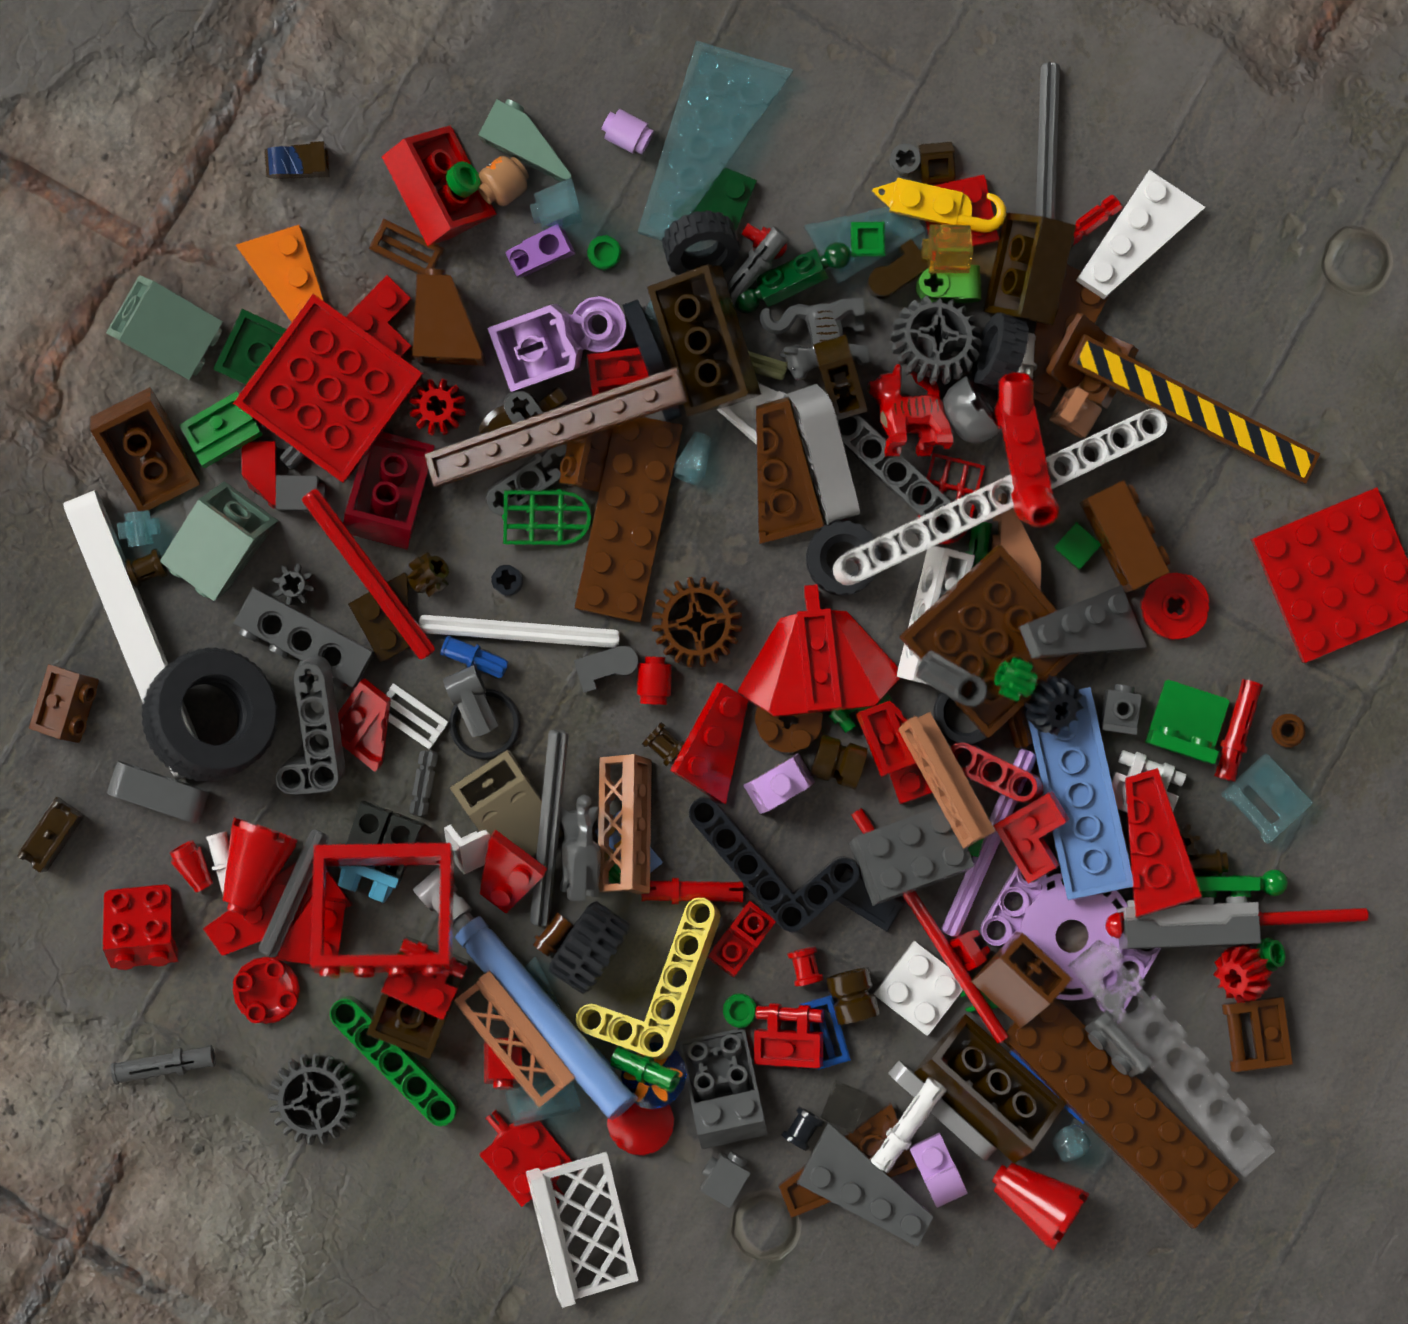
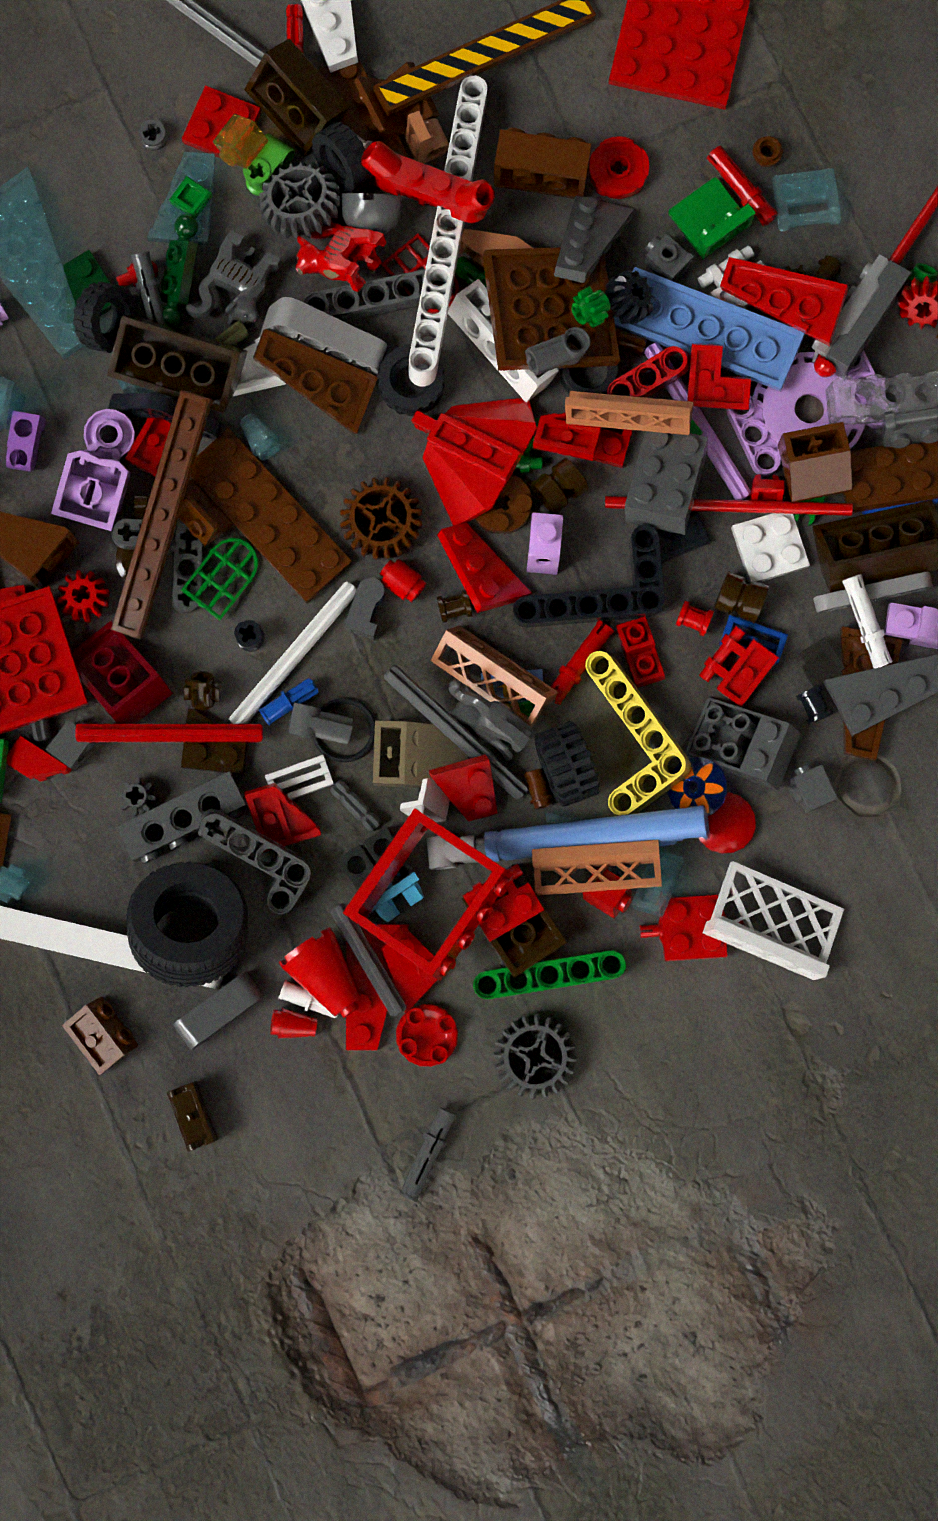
camera: 55 degrees left, 5 degrees down
red bracket [103,884,178,970] -> none
dark brown bush [124,548,168,588] -> none
sand green slope [160,481,278,601] -> none
green tile [587,235,621,270] -> none
green pin [610,1047,680,1093] -> none
green tile [723,993,756,1028] -> none
dark brown brick [813,335,868,420] -> none
dark brown leg [867,239,930,299] -> none
yellow plate [872,178,1006,232] -> none
dark brown slope [919,142,956,184] -> none
green tile [1053,522,1102,570] -> none
green plate [1195,869,1288,897] -> none

